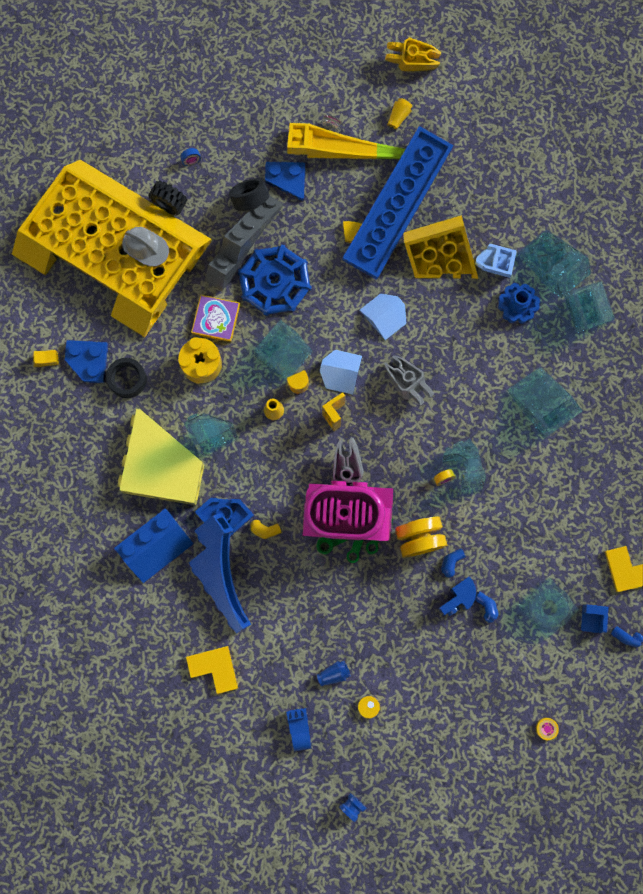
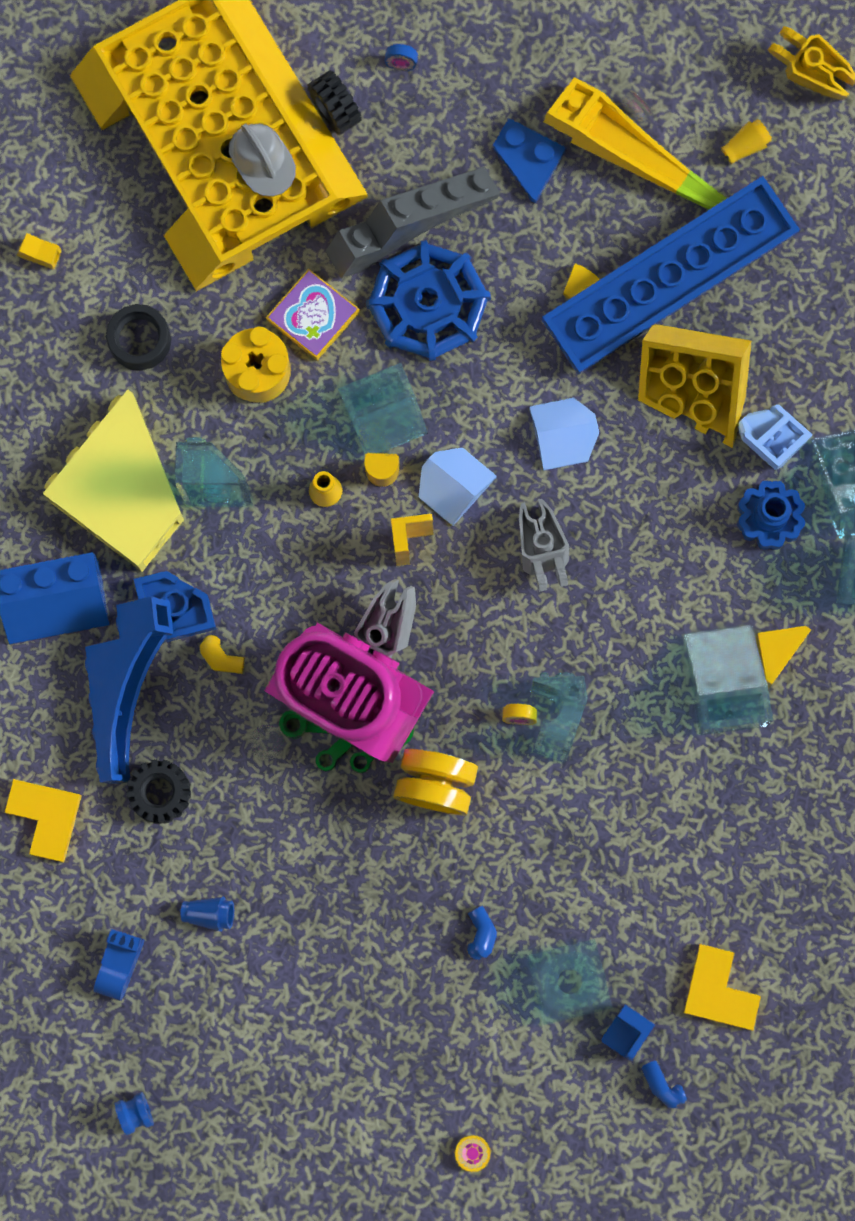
camera: 30 degrees right, 0 degrees up
blue plate [65,340,108,383] -> none
black tyre [229,178,269,211] -> none
yellow tile [358,696,380,718] -> none
blue brick [438,576,476,617] -> none
blue arm [441,548,466,578] -> none
none -> black tyre [126,759,191,824]
none -> yellow slope [754,626,811,689]

